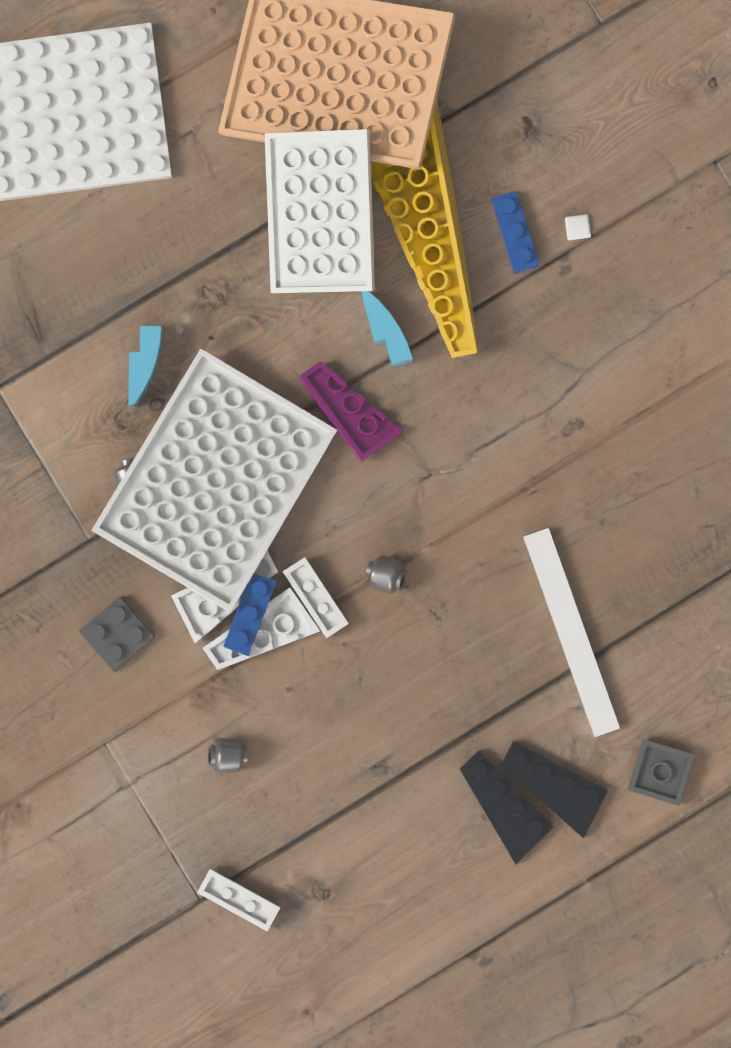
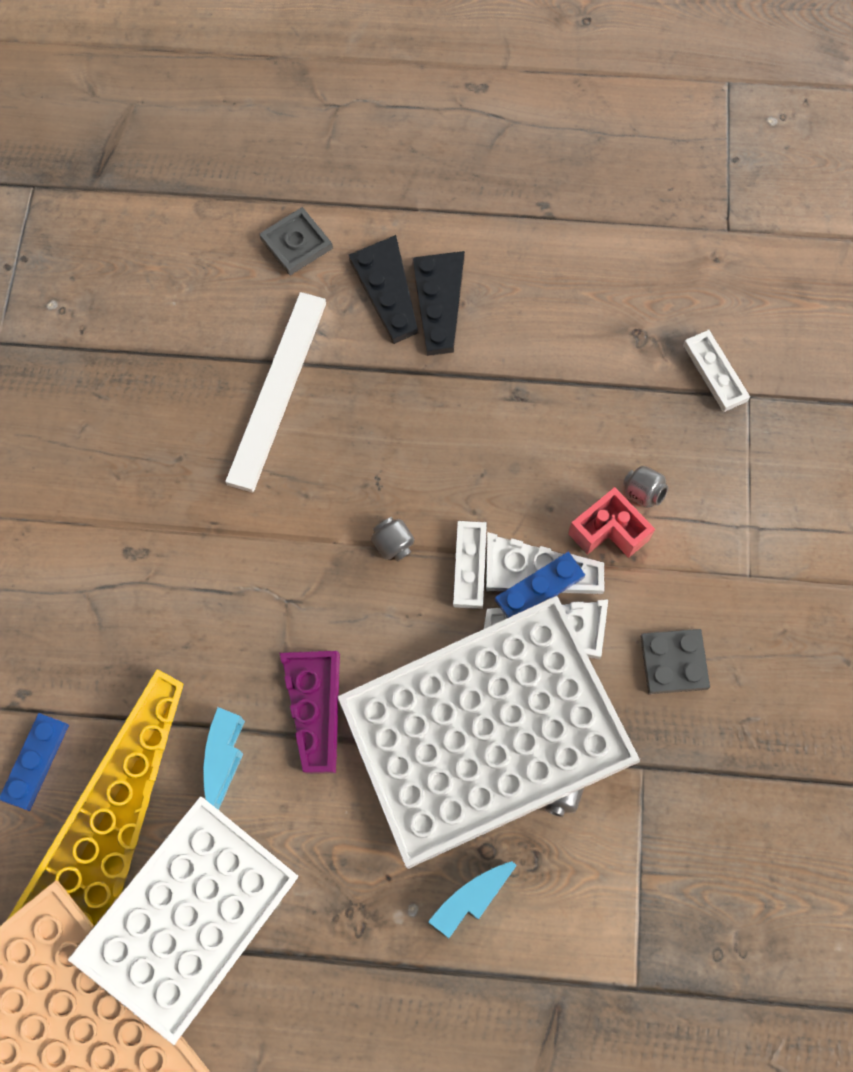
camera: 140 degrees left, 15 degrees down
none -> coral brick [568,487,655,558]

